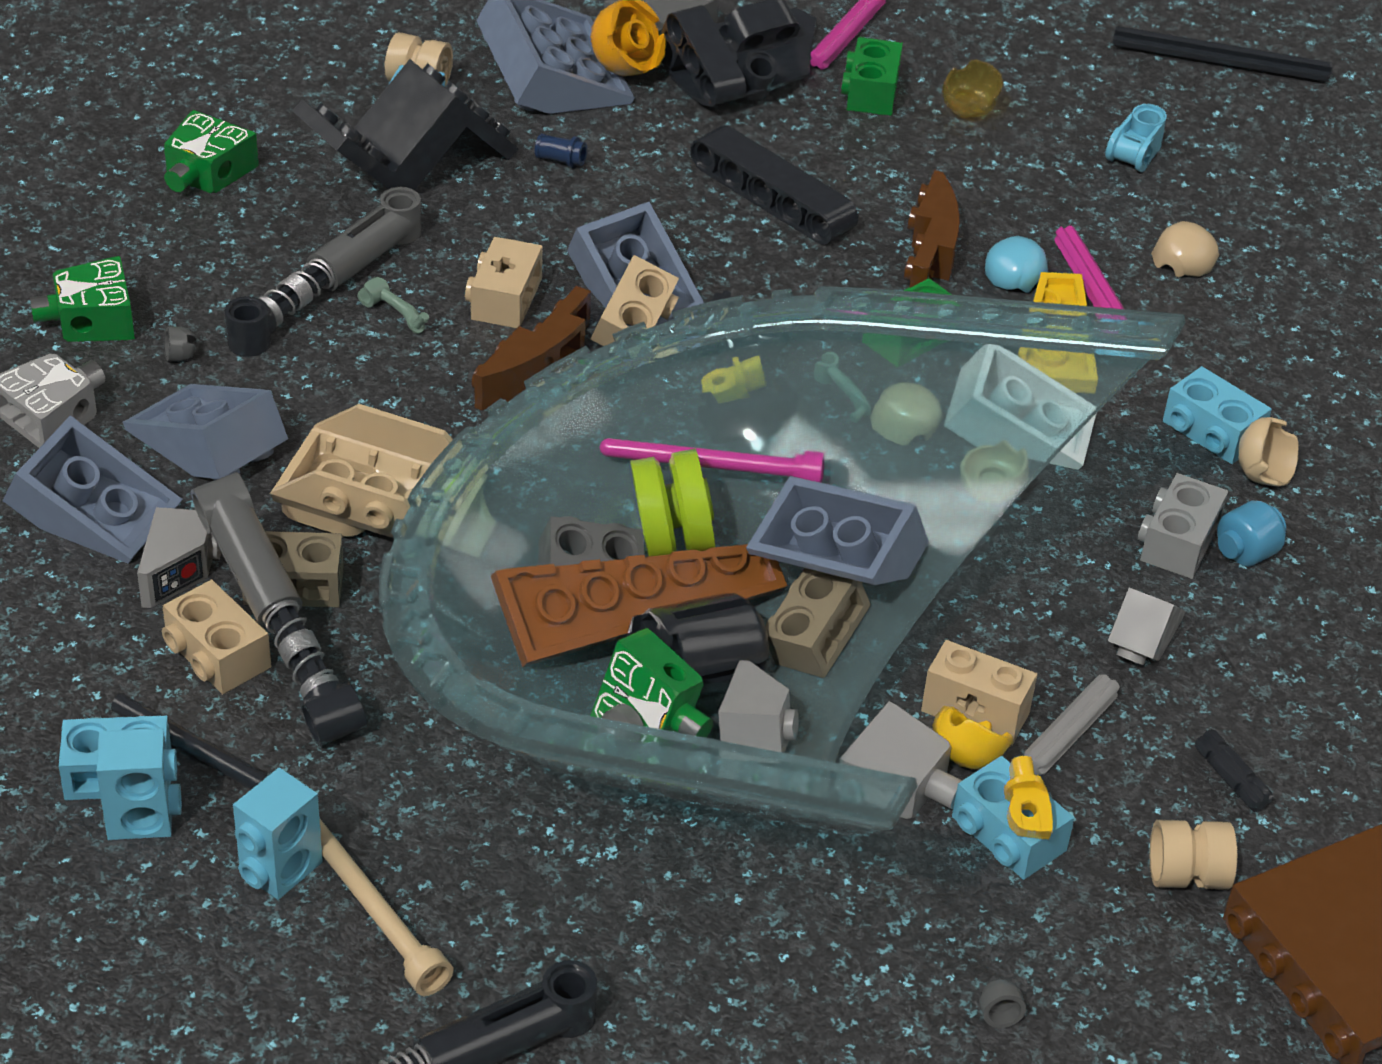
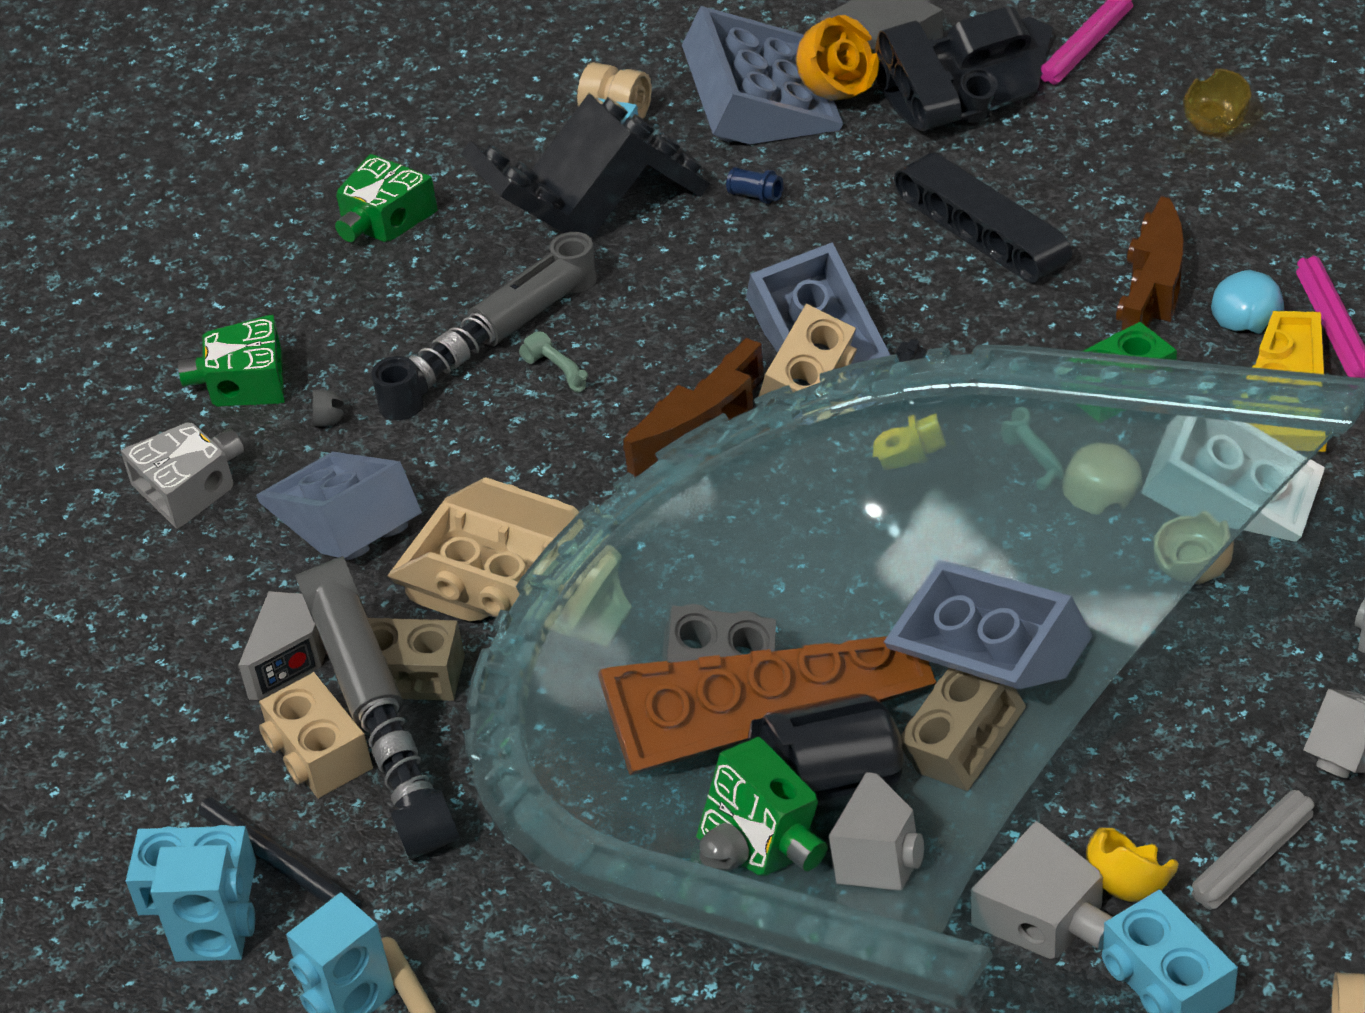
camera: 15 degrees right, 0 degrees up
sand blue slope [3,415,183,564] -> none
tan brick [465,237,543,328] -> none
dark pink piece [600,438,825,483] -> none
lime wheel [630,448,715,557] -> none
green brick [841,37,903,116] -> none
tan brick [921,640,1038,746] -> none
yellow piece [1004,756,1053,839] -> none

